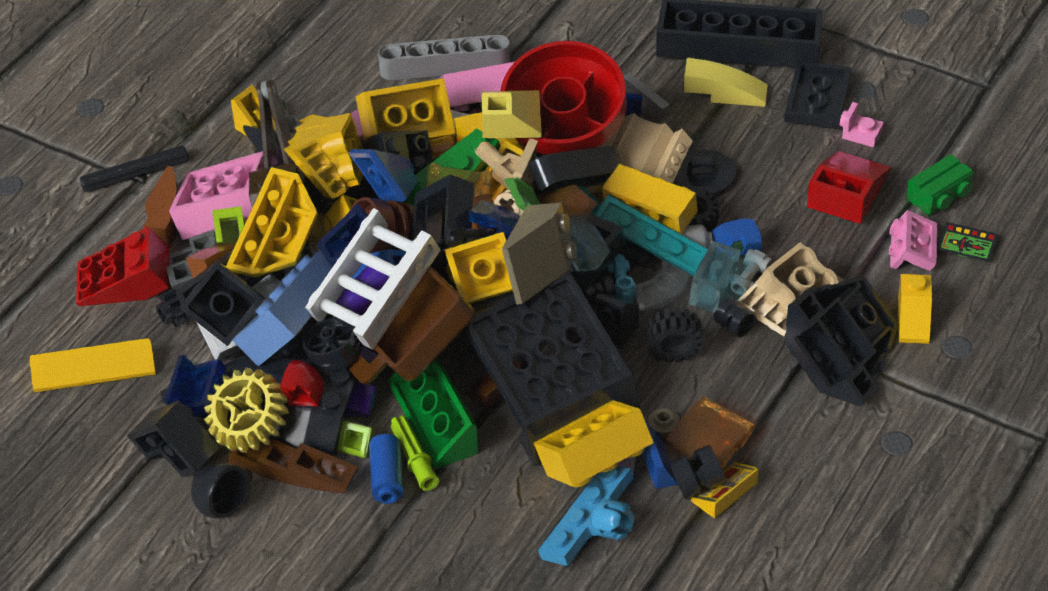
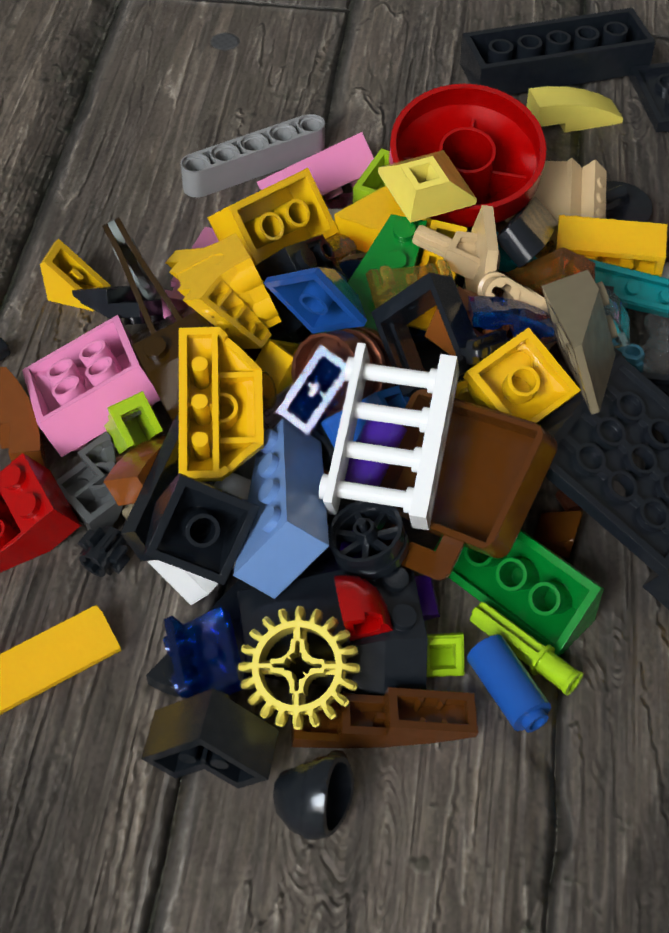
camera: 25 degrees left, 5 degrees up
bright green piece [505,177,541,211] -> none

